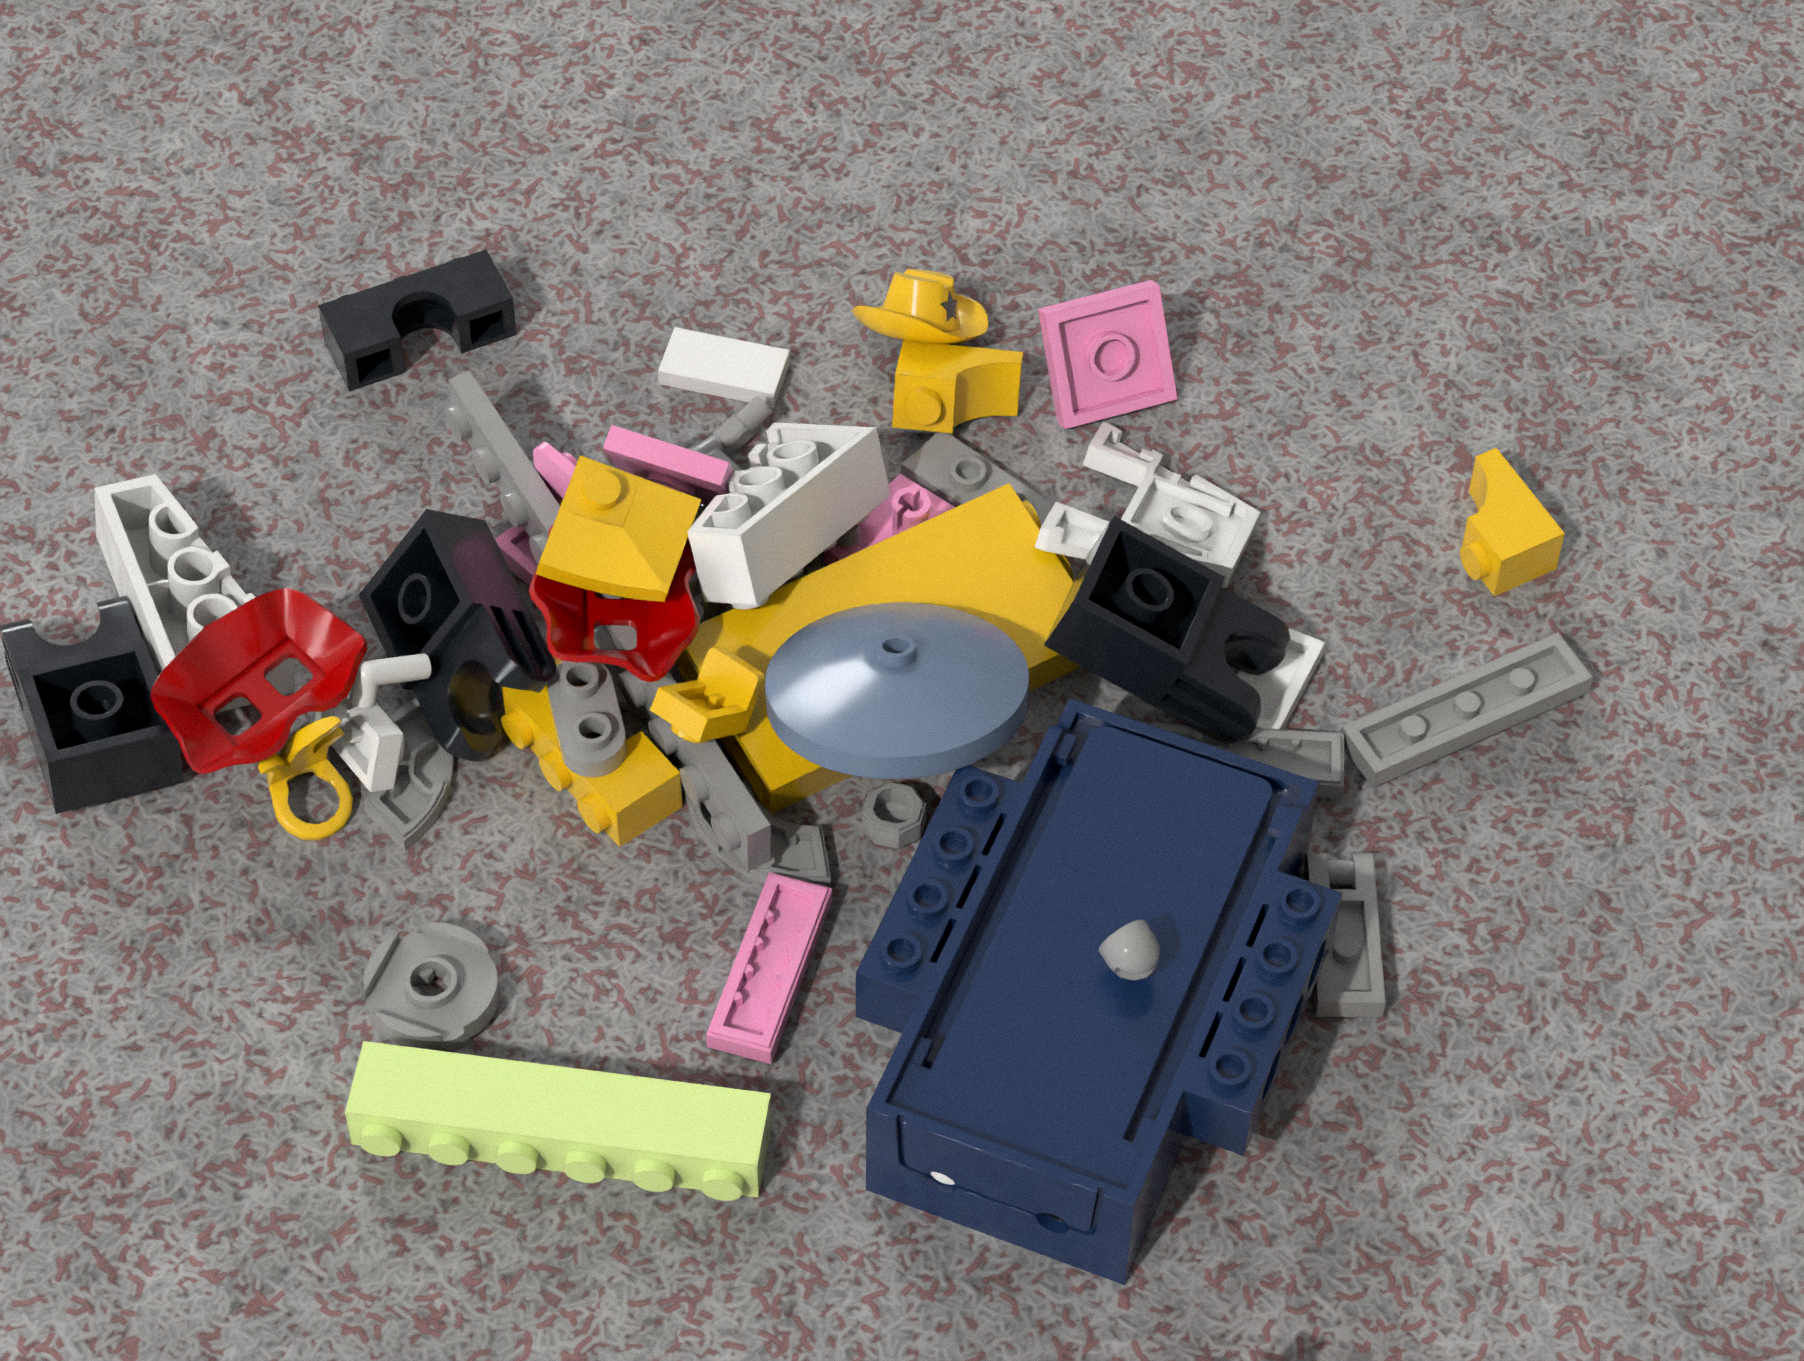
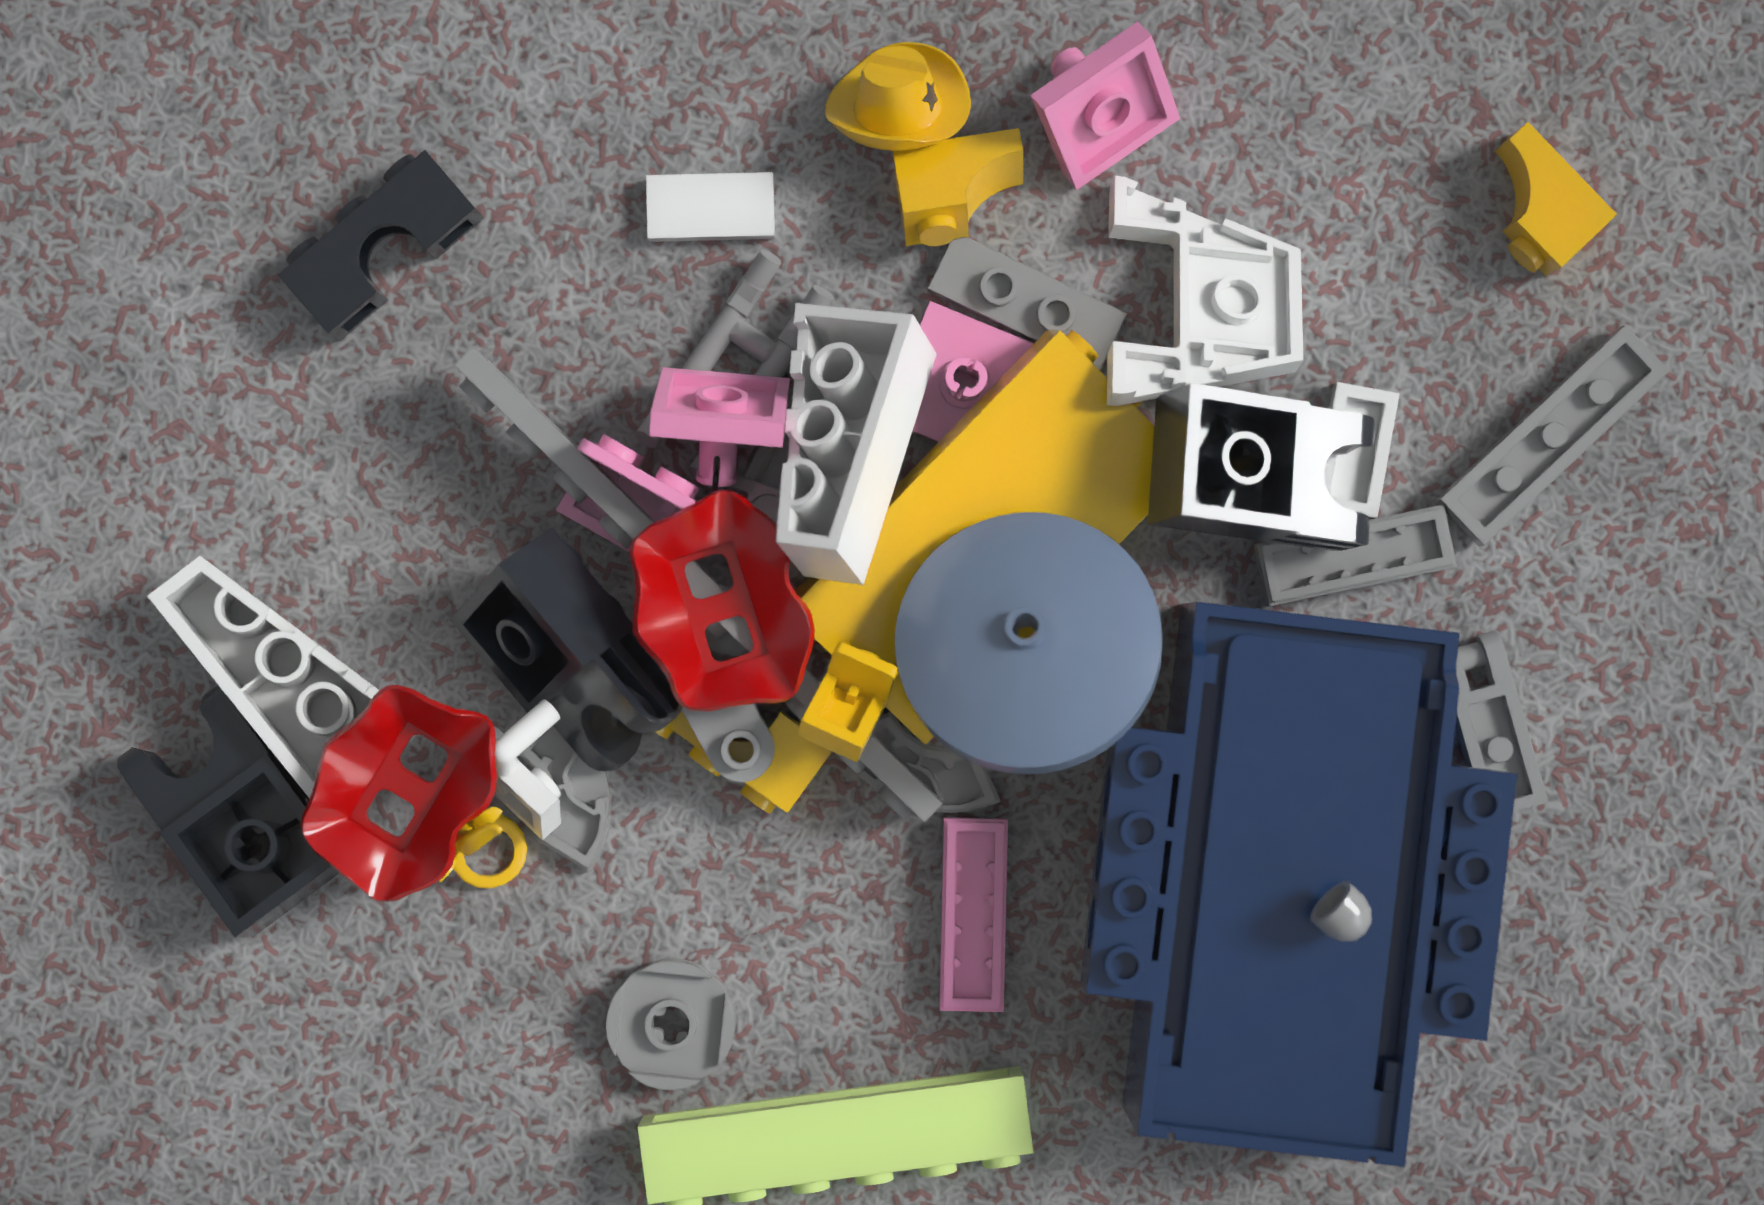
camera: 20 degrees left, 35 degrees up
yellow plate [536,455,701,602] -> none

